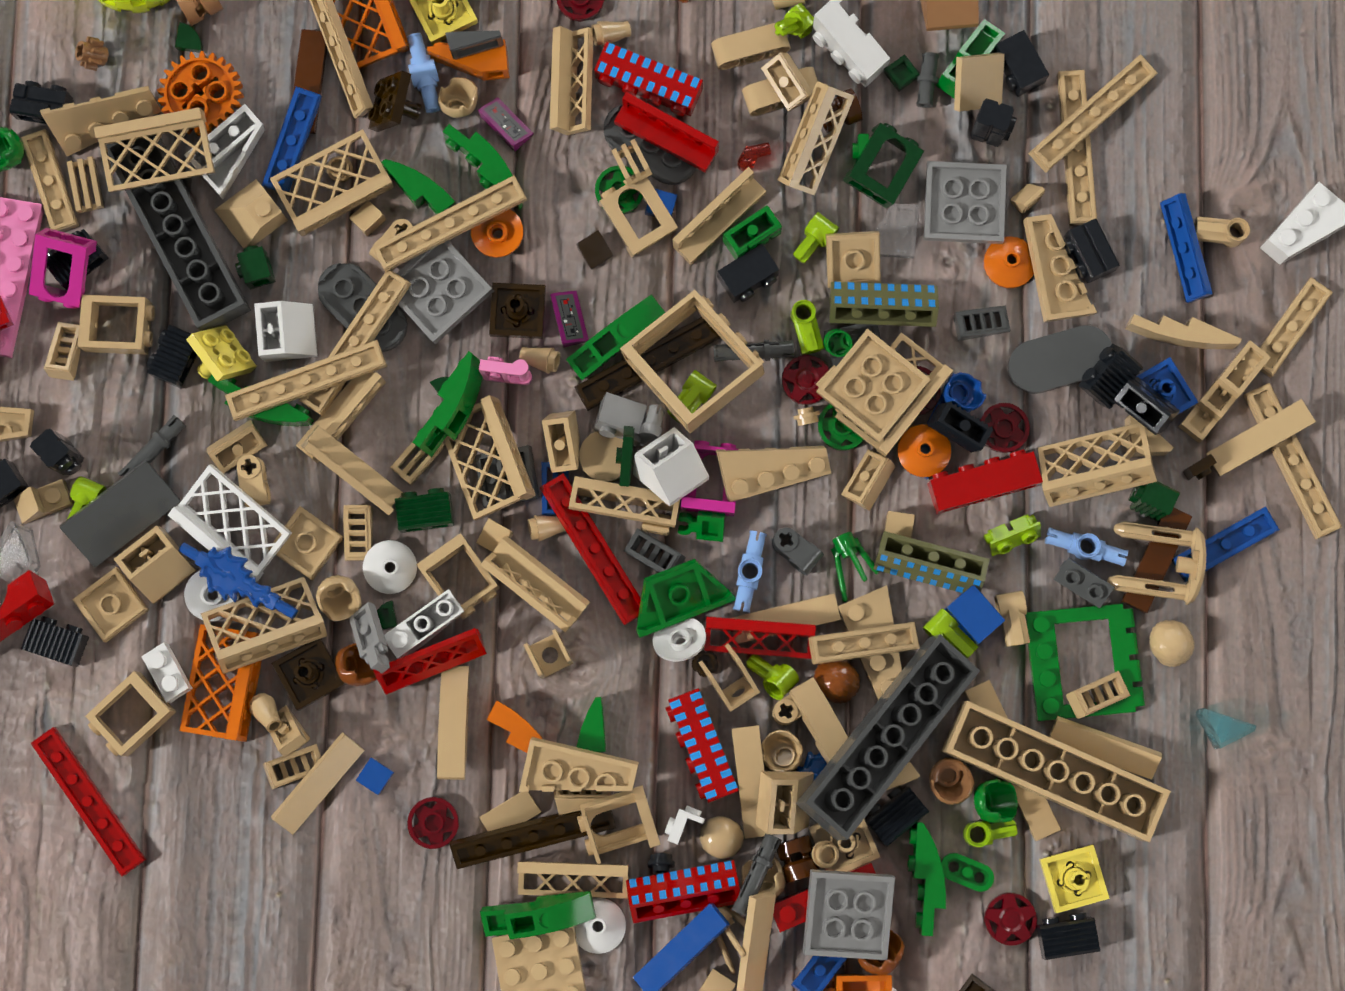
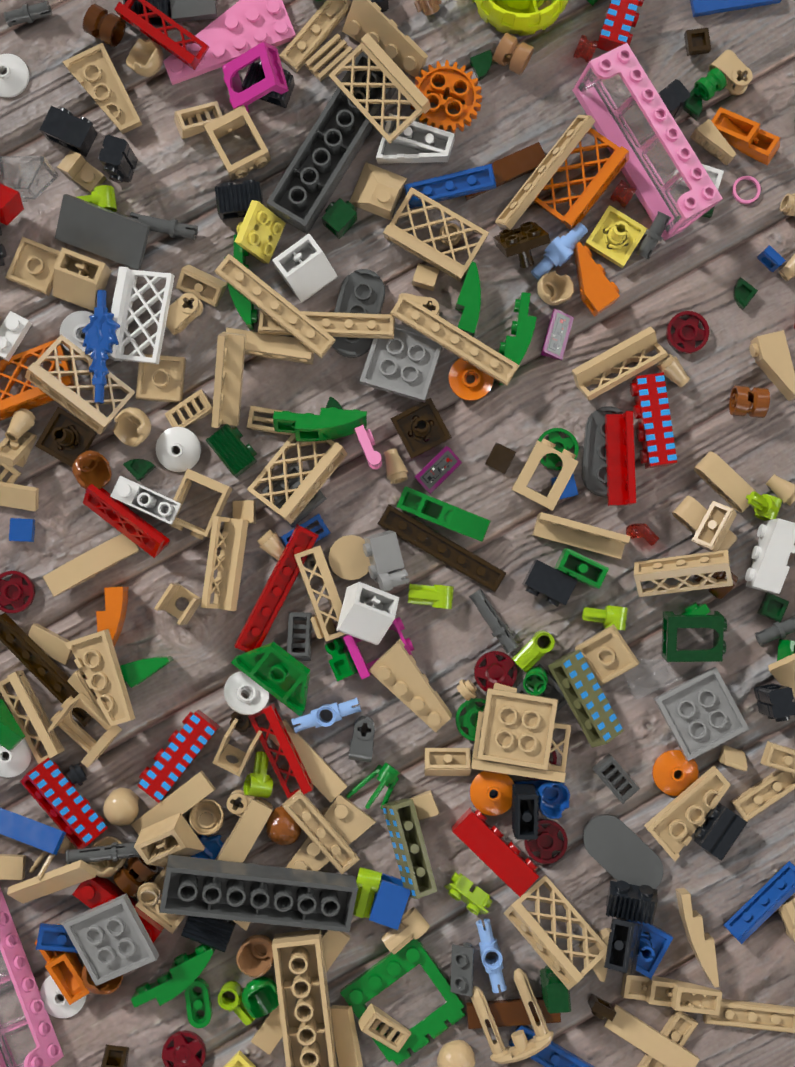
camera: 55 degrees right, 5 degrees up
light grey hinge [349,602,390,673] -> none
dark grey slope [445,30,504,60] -> none
tan slope [542,411,580,473] -> none
tan tile [611,139,652,186] -> none
dark green plate [616,426,635,487] -> none
tan window [620,290,765,433] -> none
white bracket [664,805,705,845] -> none

